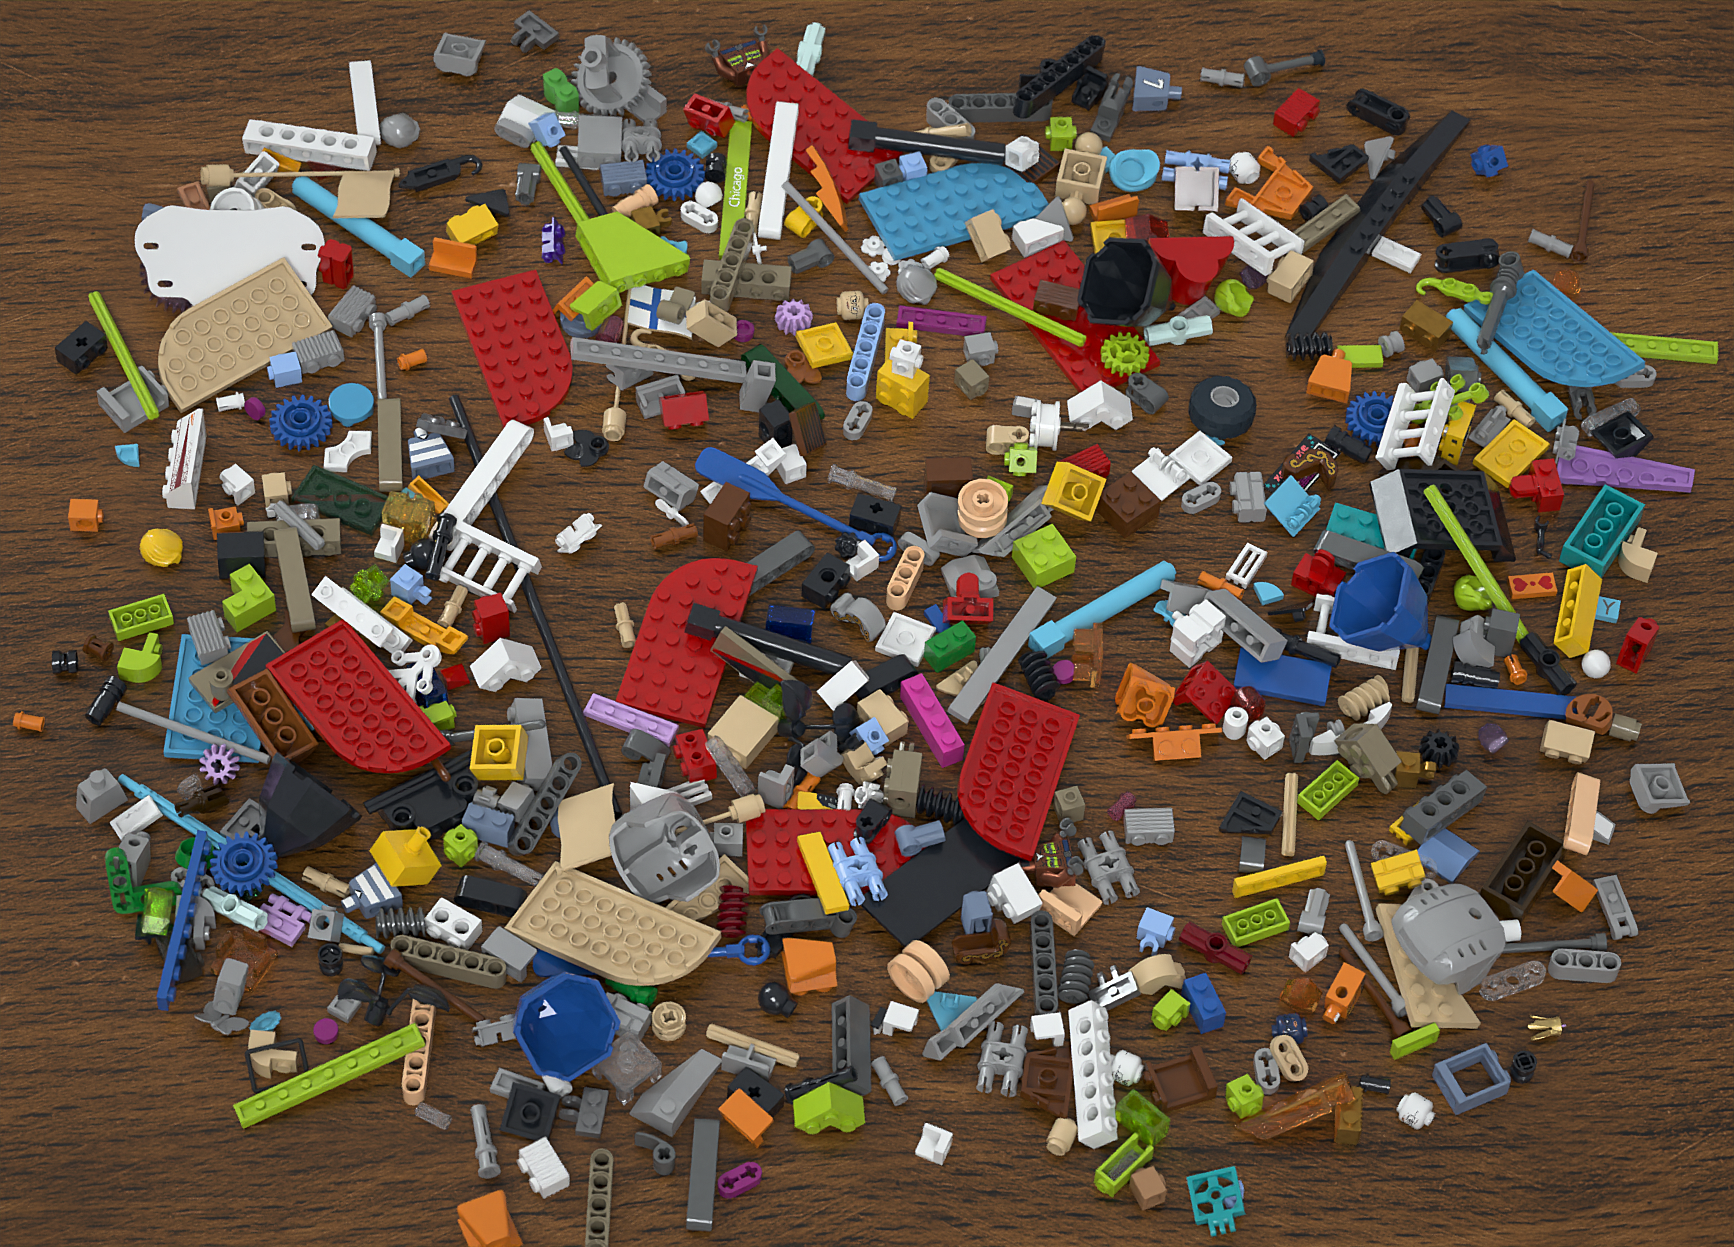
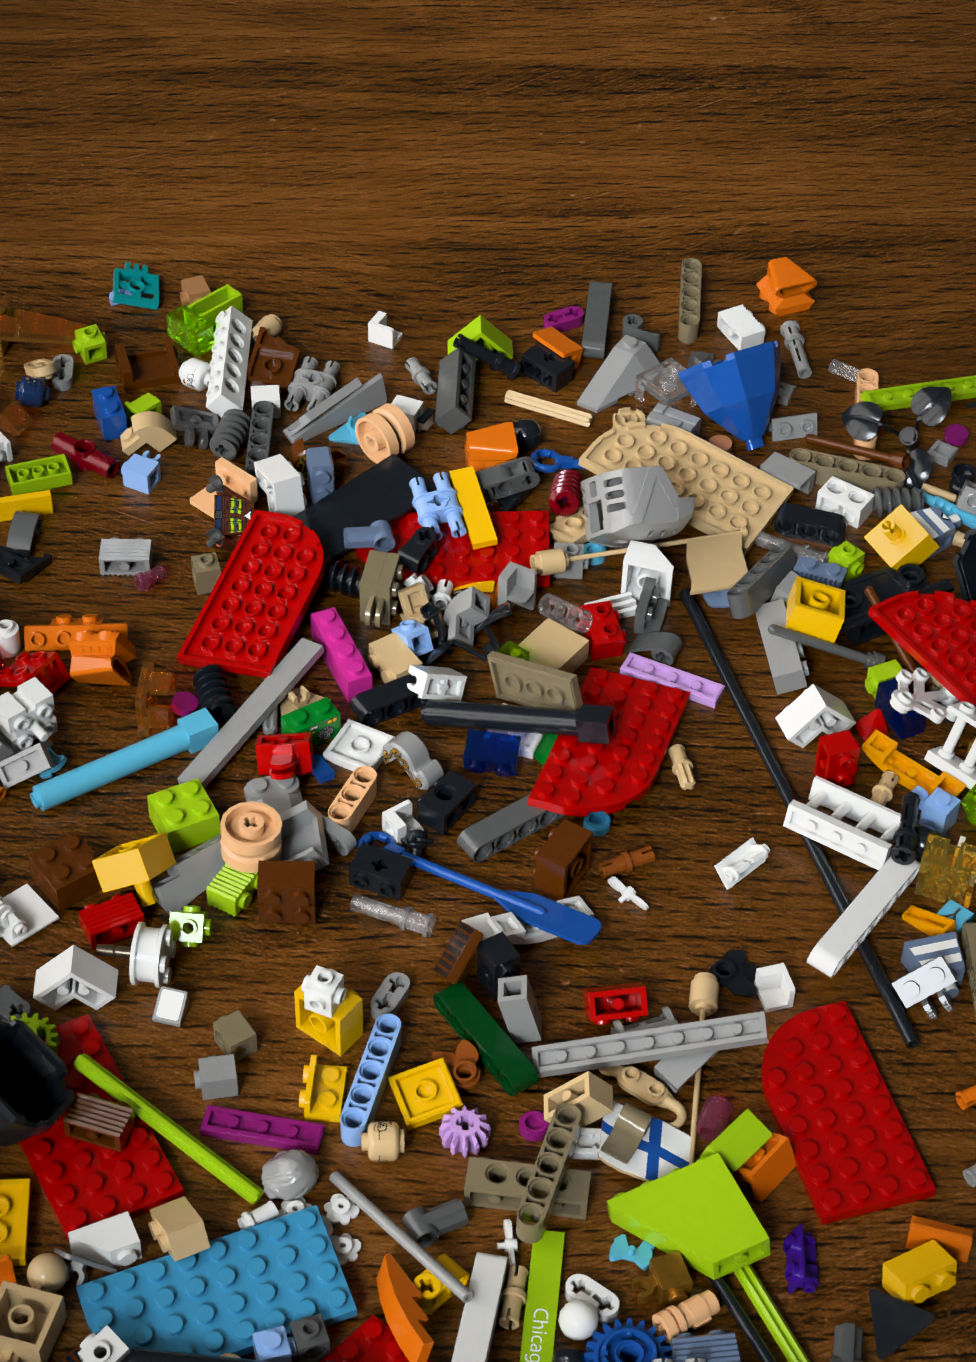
camera: 175 degrees left, 10 degrees down
light grey brick [643,461,699,511] -> none
light grey panel [722,1044,776,1083] -> none
tan piece [986,425,1029,455] -> none
light grey pin [1077,831,1140,905] -> none

